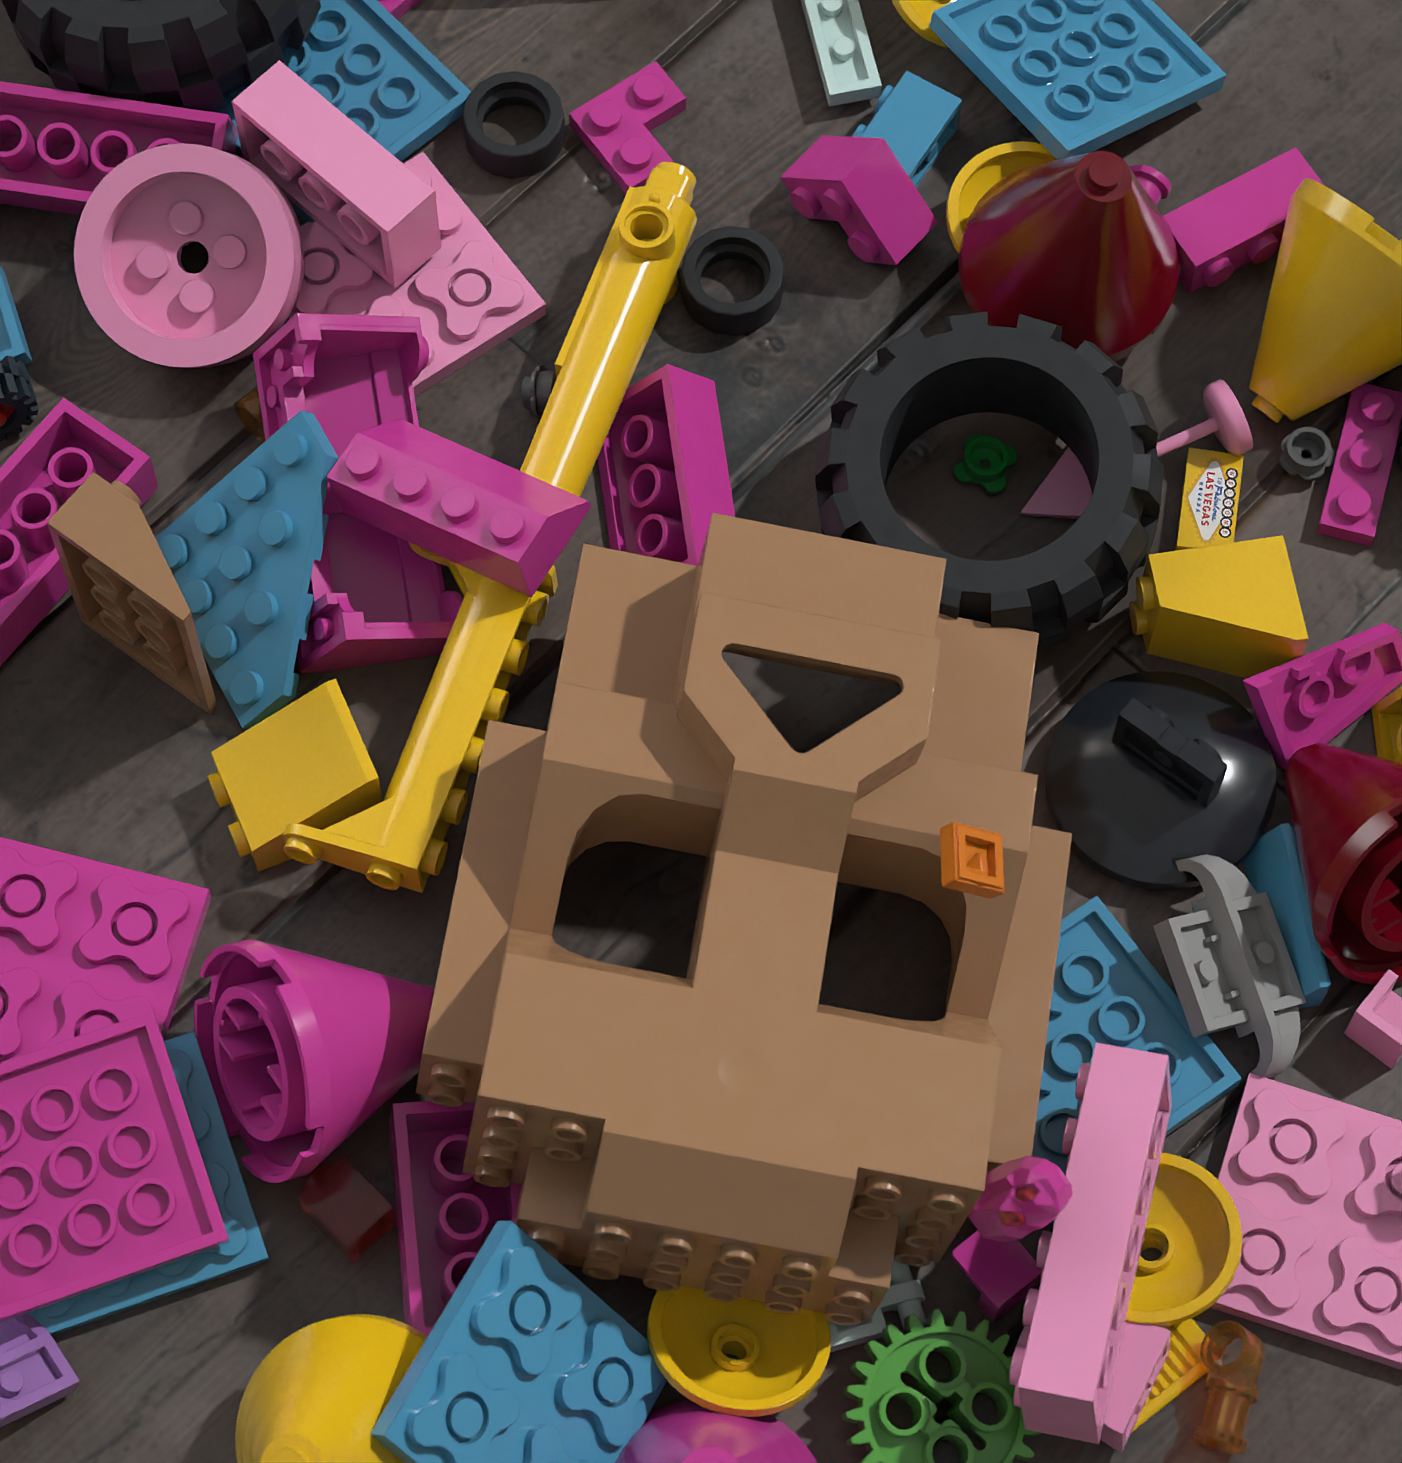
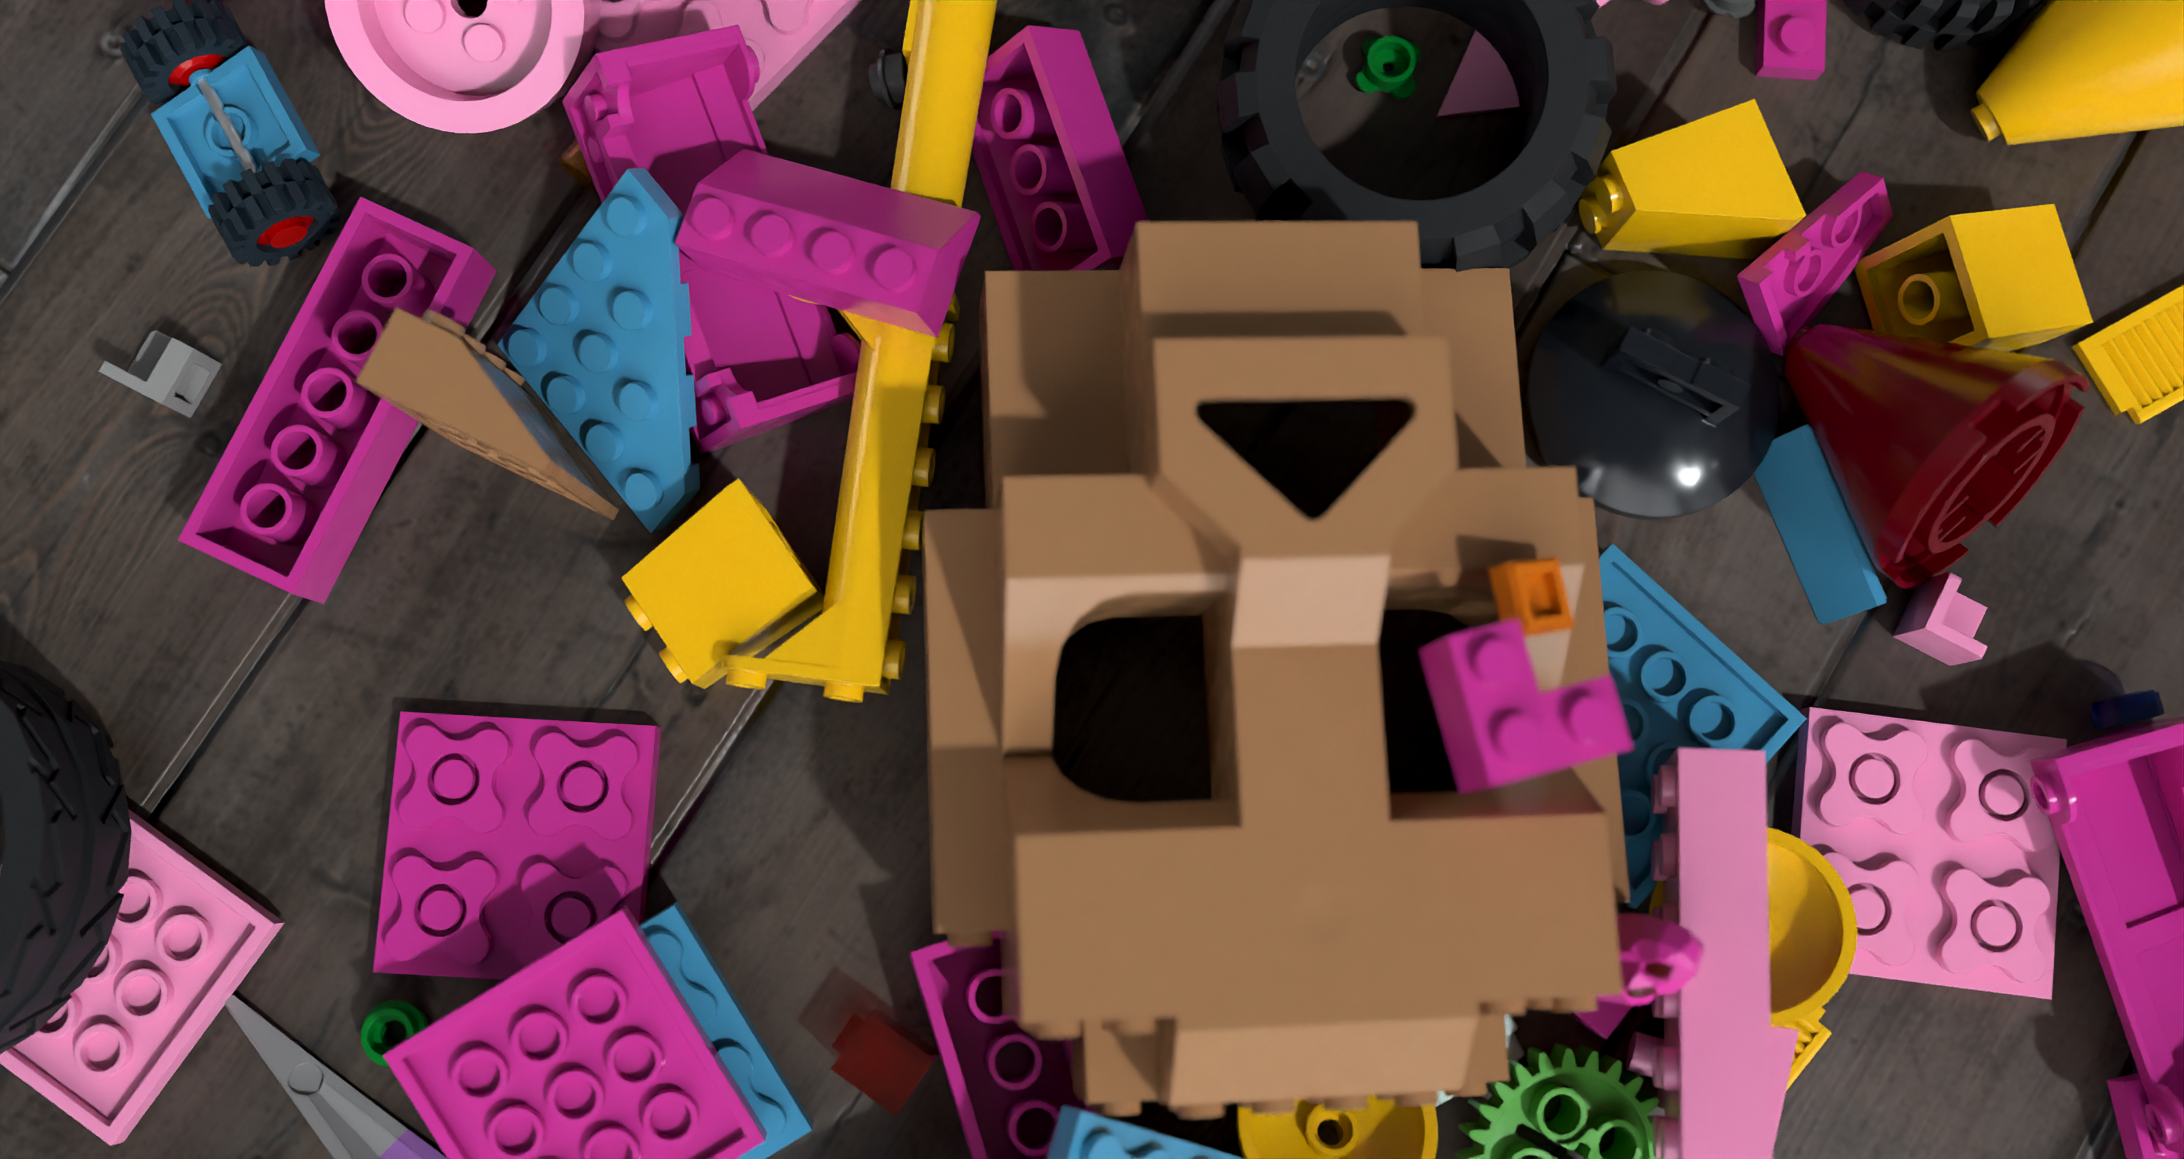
camera: 10 degrees left, 15 degrees up
dark pink cone [194,940,435,1183] -> none
light grey plate [1153,854,1306,1079] -> none
tile [1175,447,1244,551] -> none
clear orange connector [1192,1320,1265,1455] -> none
none -> dark pink brick [1419,619,1633,794]

